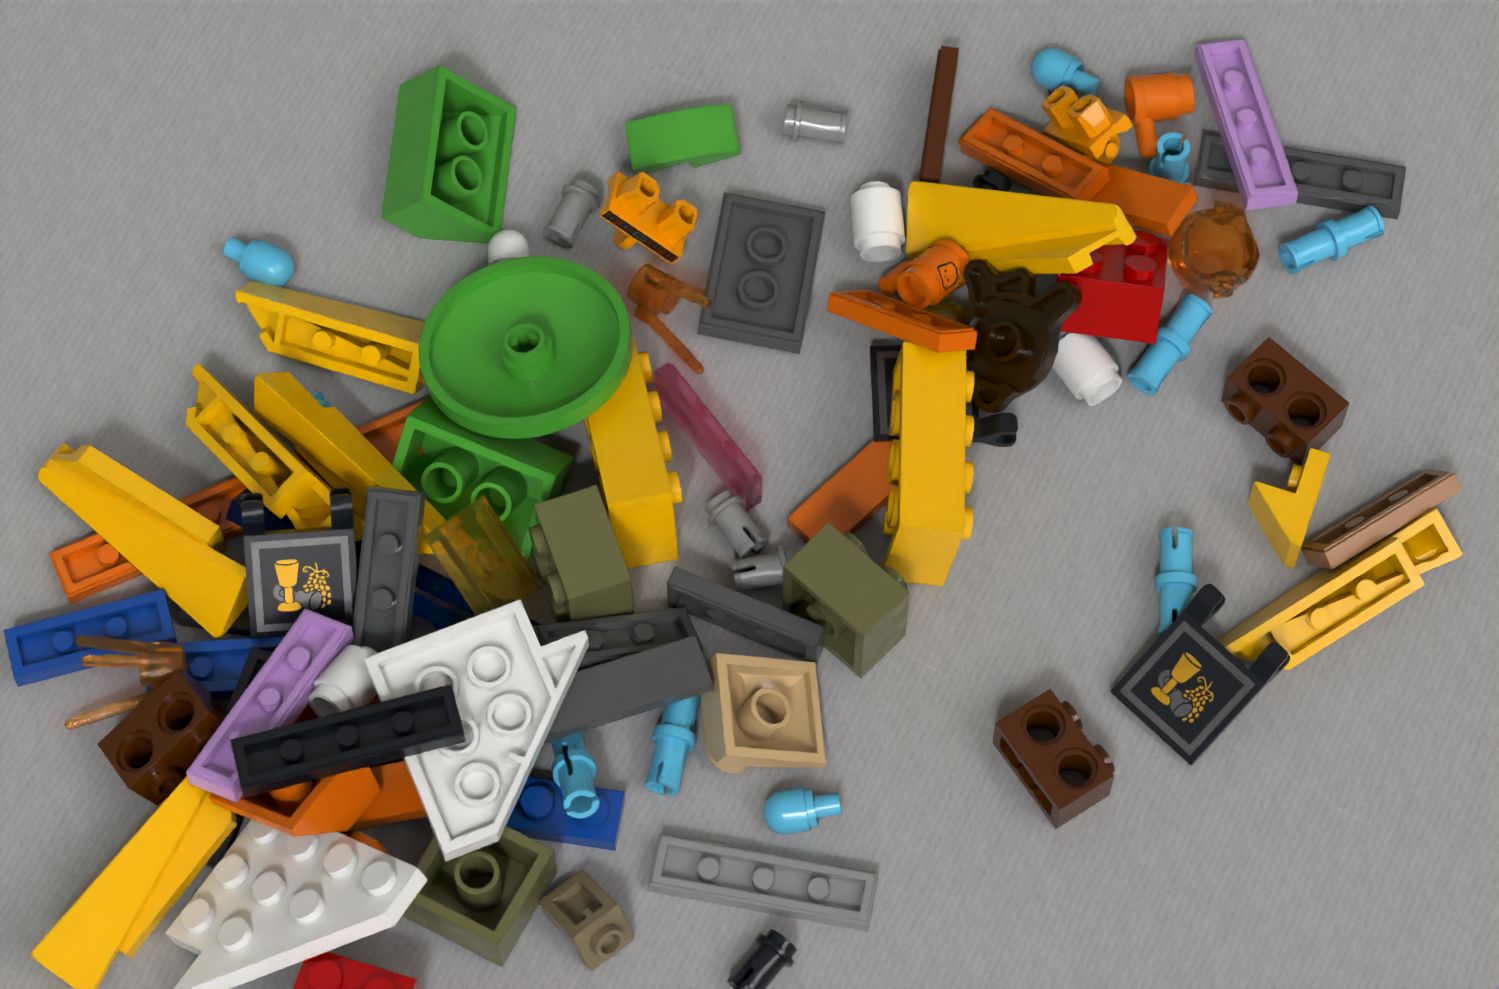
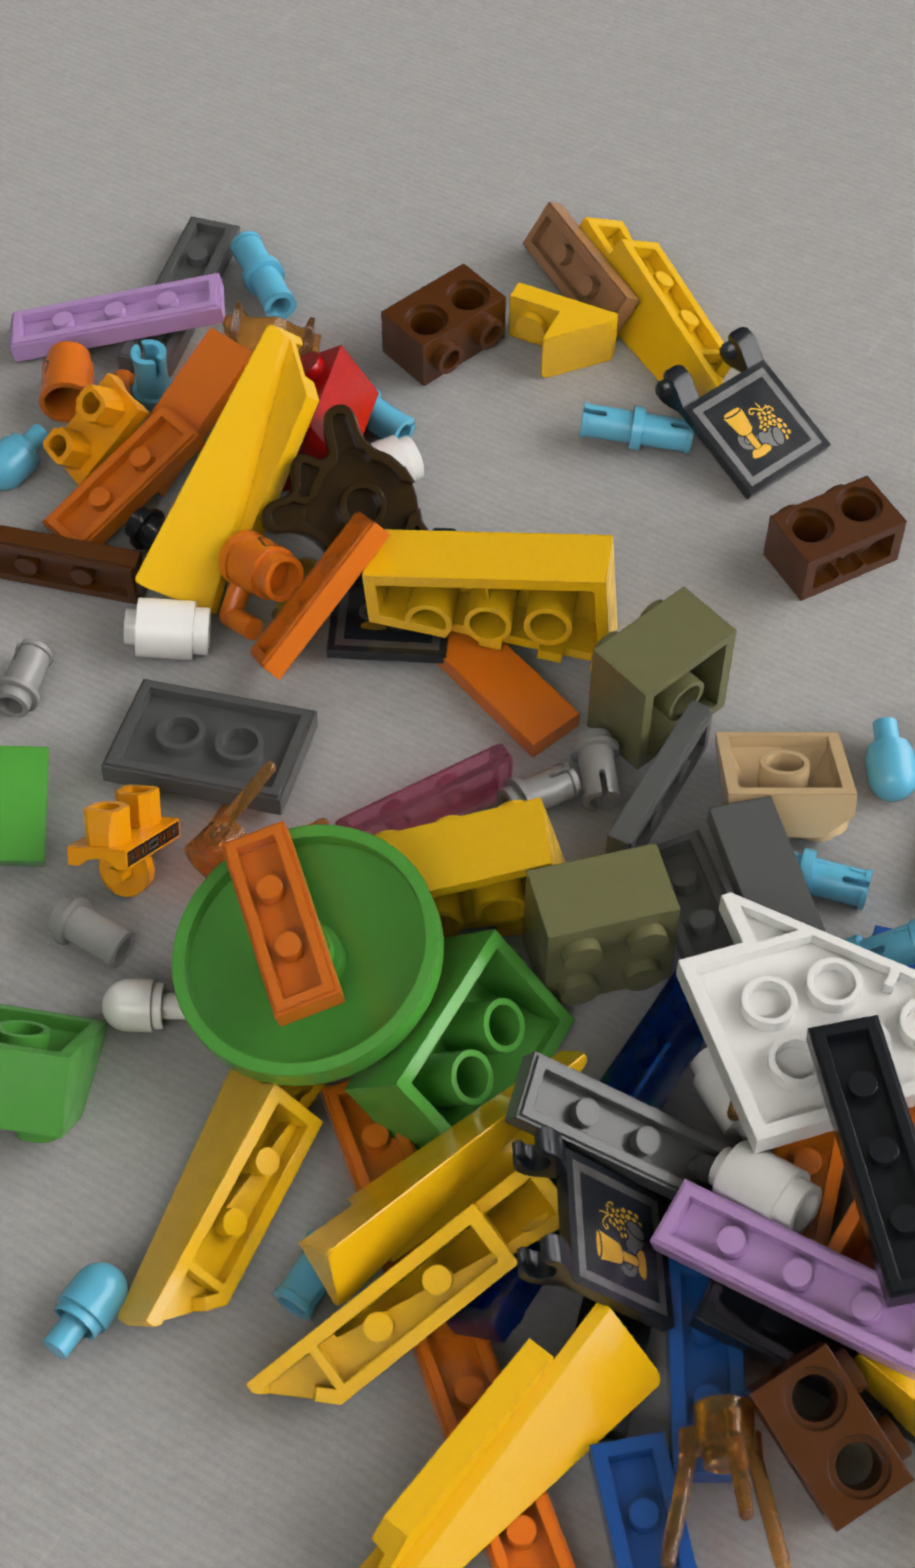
camera: 85 degrees left, 10 degrees down
clear yellow tile [424,495,544,616] -> none
none -> orange tile [221,820,346,1027]

